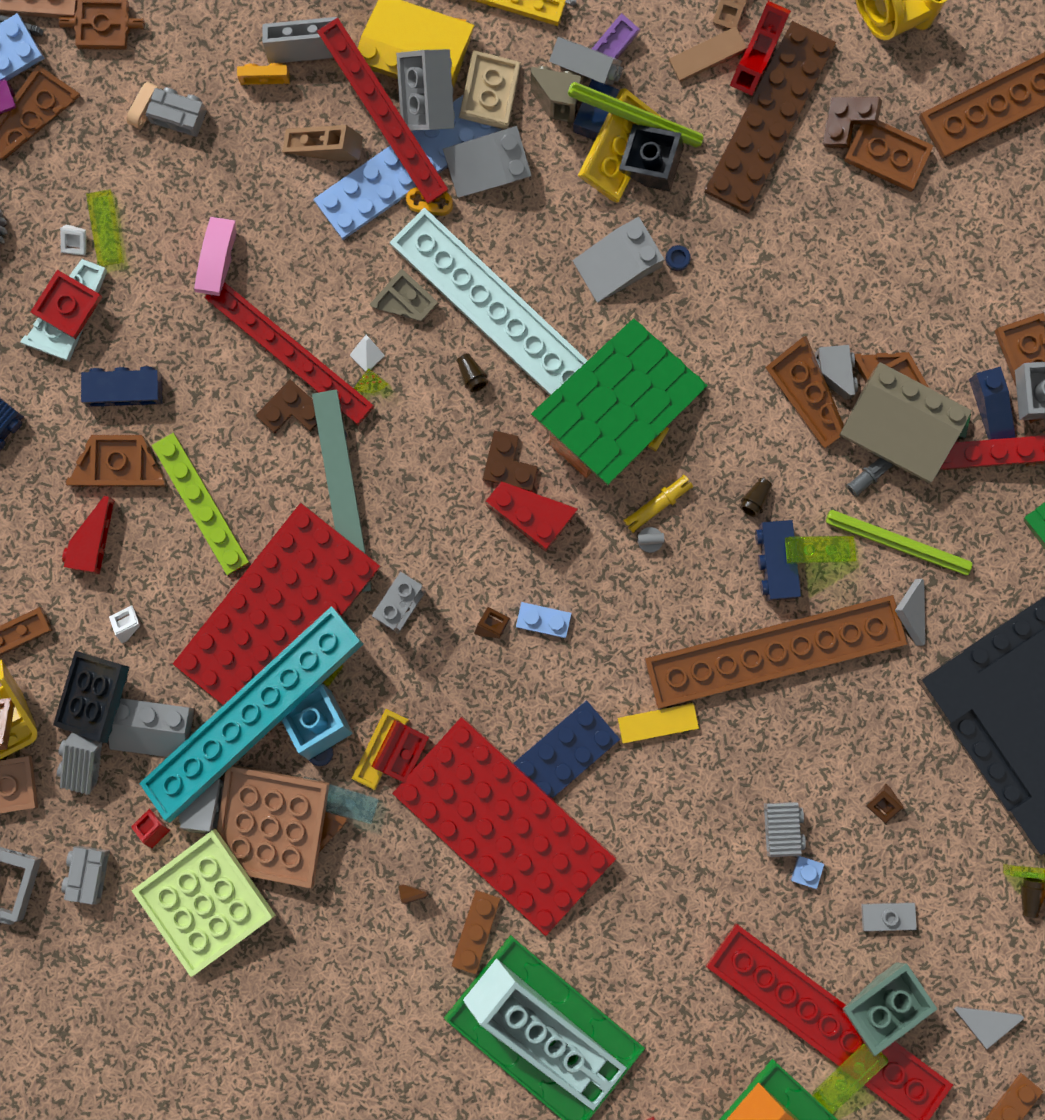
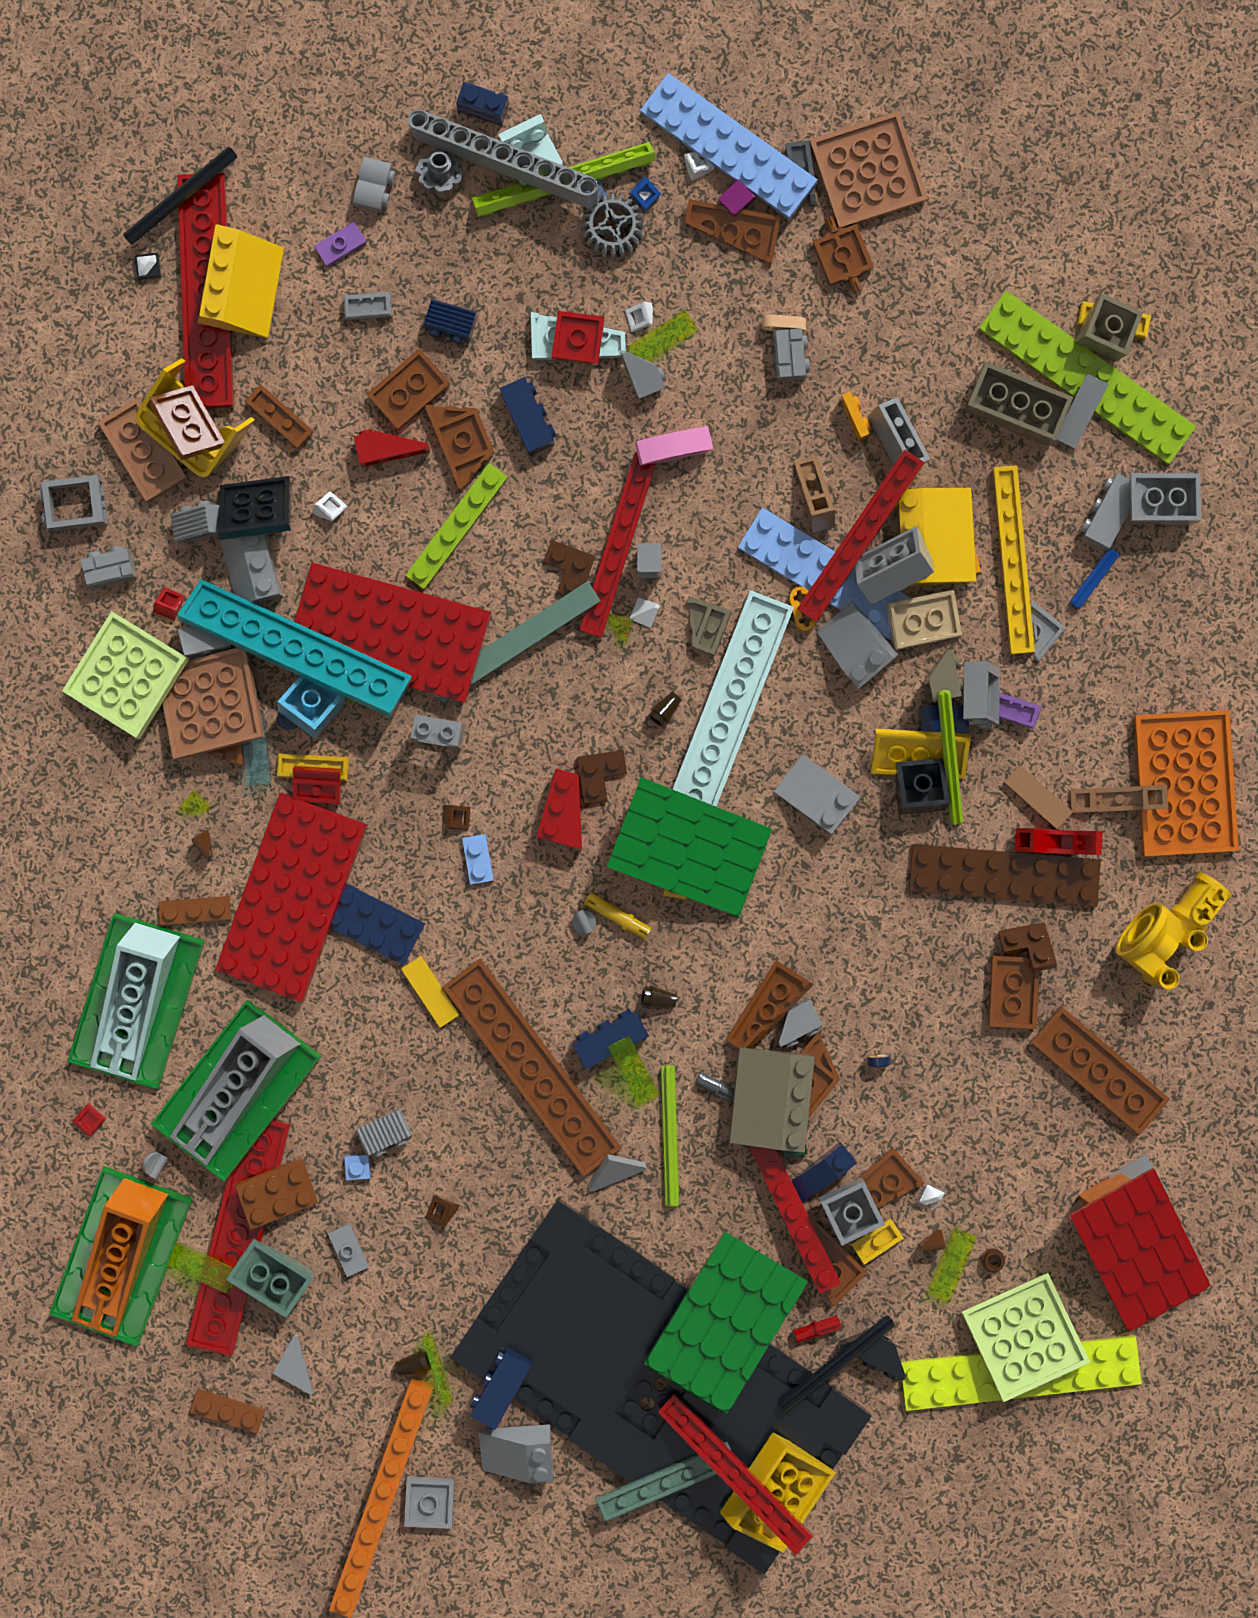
camera: 70 degrees right, 5 degrees up
dark blue tile [665,245,691,271] -> none
none -> light grey plate [143,1152,168,1179]
none -> piece [151,1000,322,1182]
none -> clear neon green tile [178,790,212,814]
none -> dark orange plate [234,1158,318,1230]
none -> dark orange plate [367,348,451,431]
none -> light grey slope [619,350,666,399]
none -> light grey panel [637,543,661,578]
none -> dark blue tile [867,1054,891,1067]

